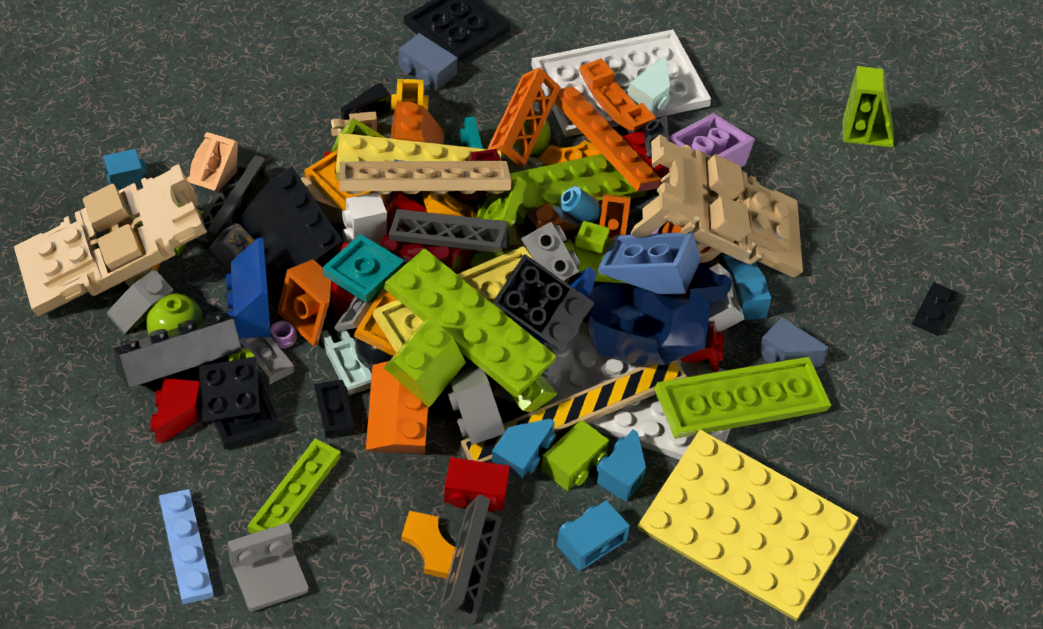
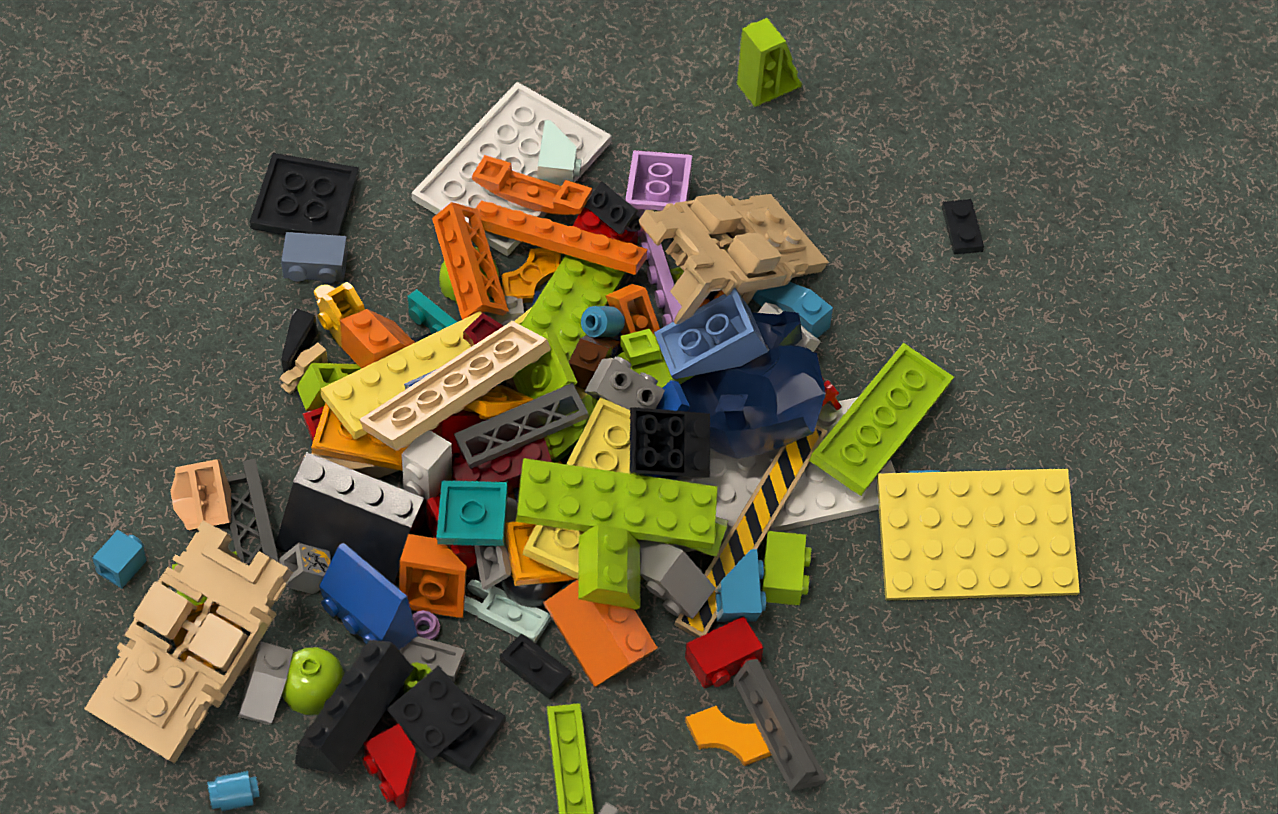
camera: 35 degrees left, 5 degrees up
dark azure brick [557,500,630,571] -> none
dark azure slope [596,429,646,502] -> none
sand blue slope [759,317,828,367] -> none
none -> dark azure brick [208,771,260,811]

